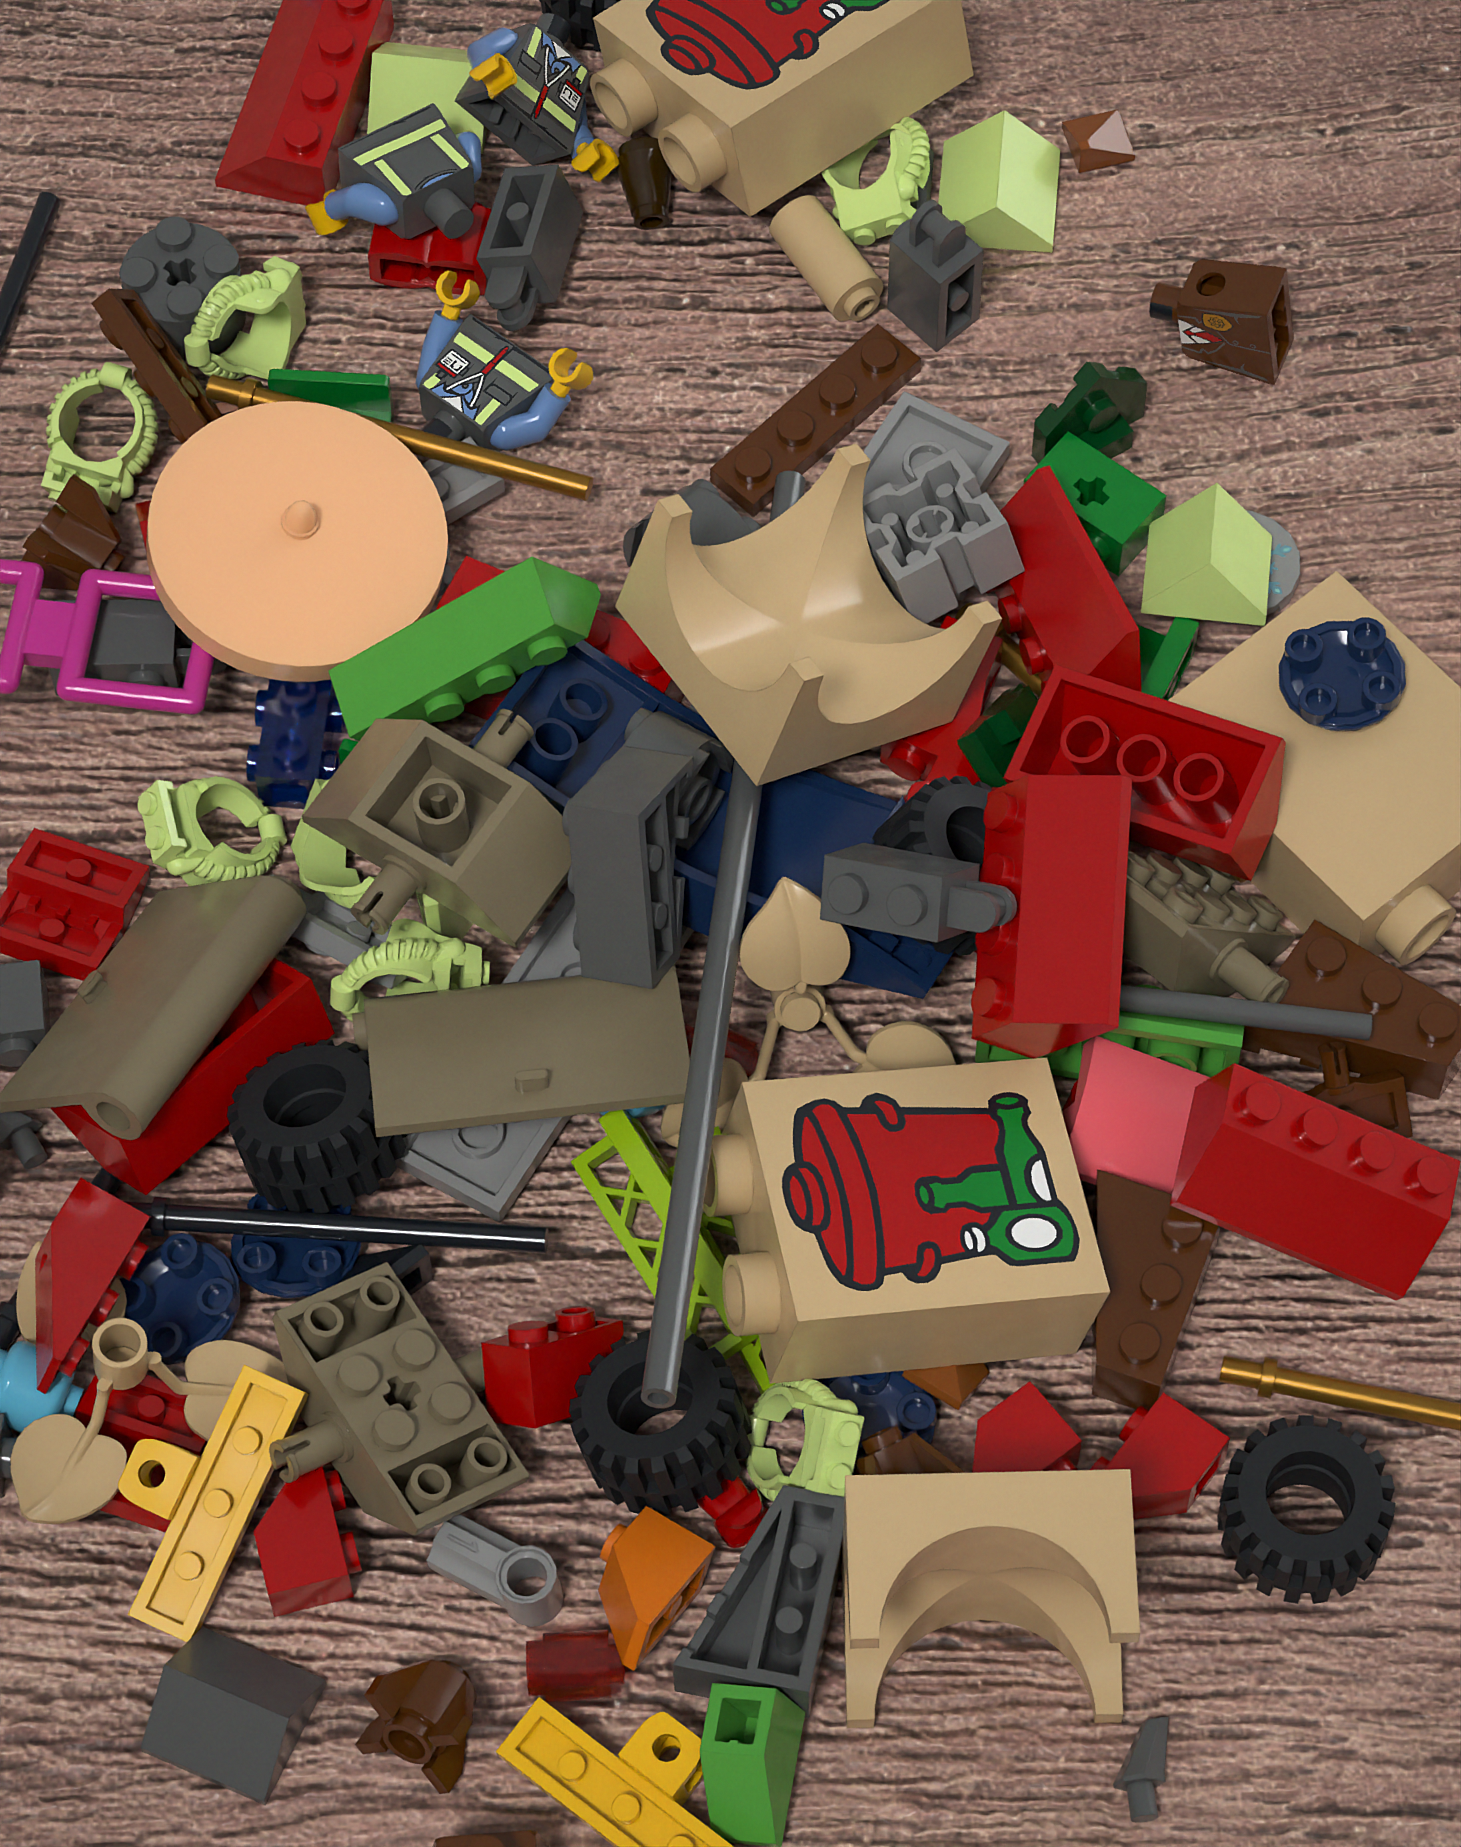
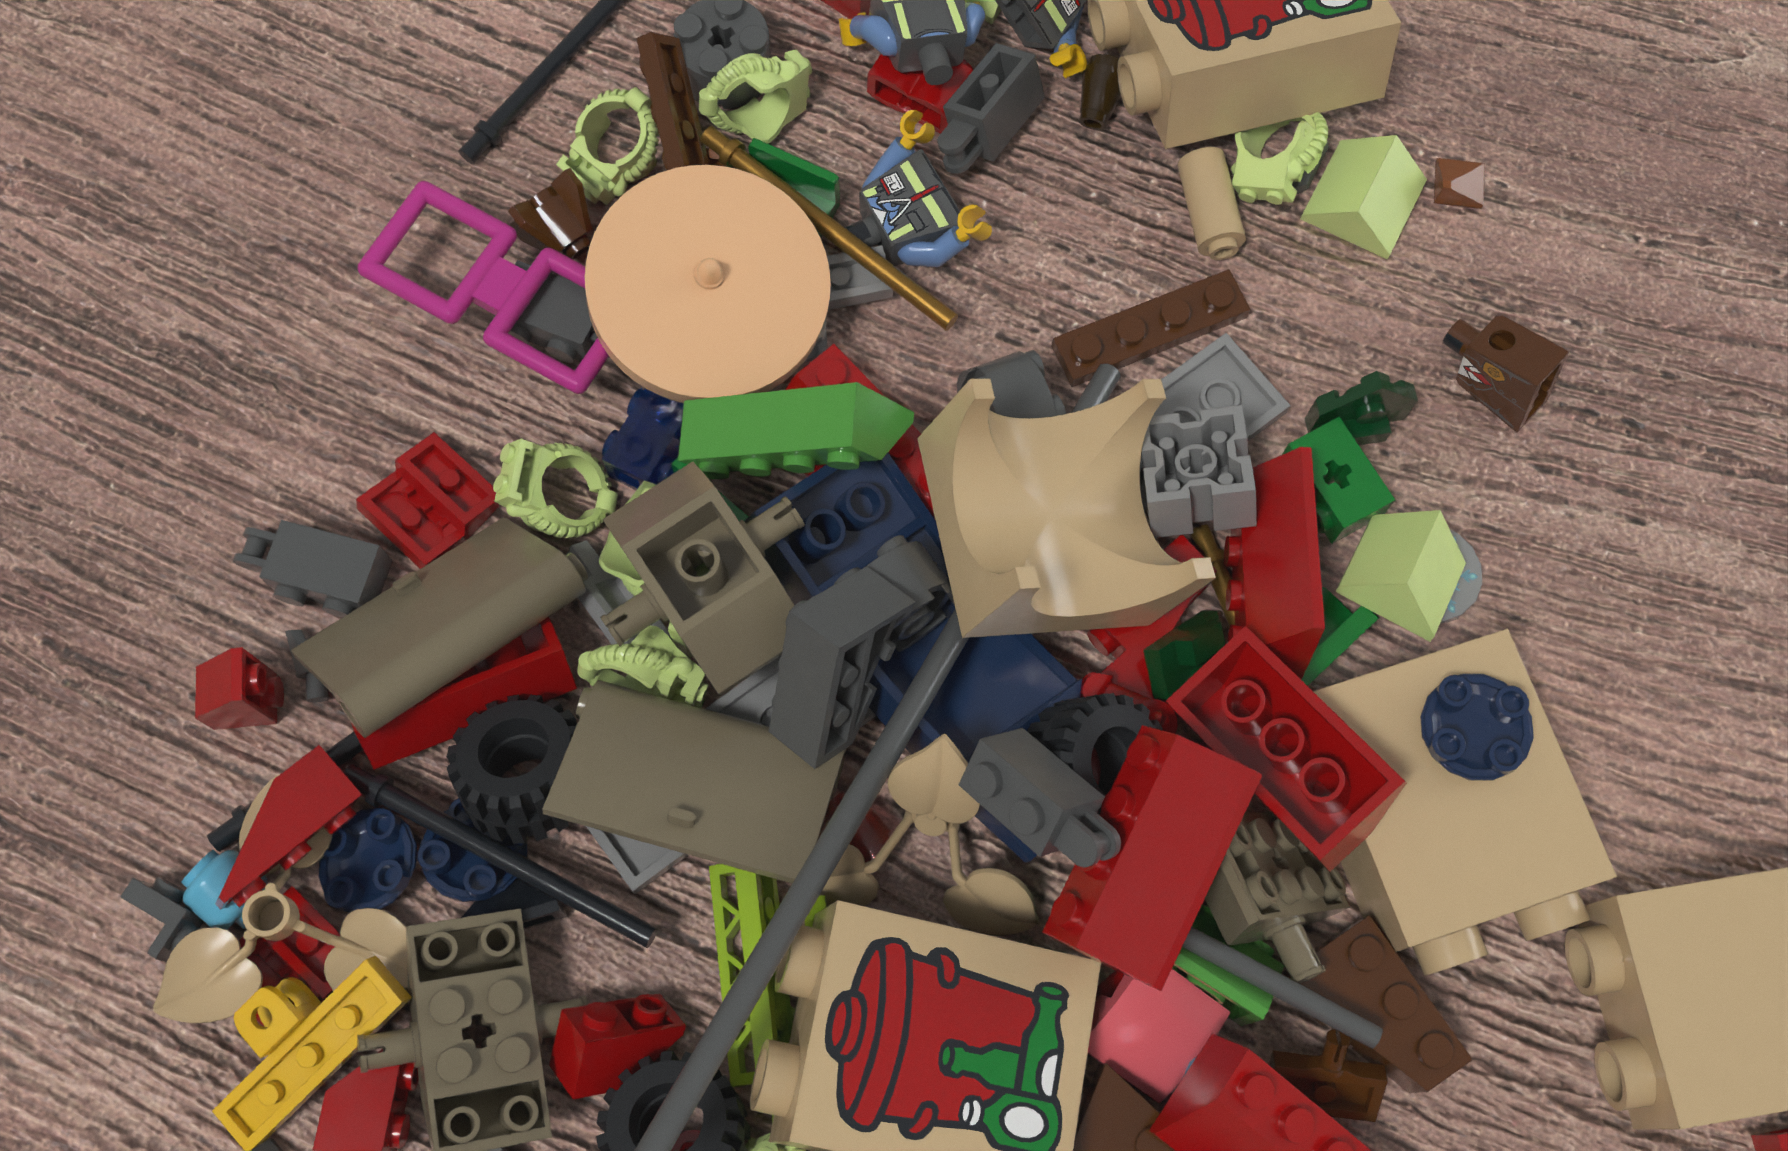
camera: 20 degrees right, 10 degrees up
dark grey brick [887,200,984,352] -> none

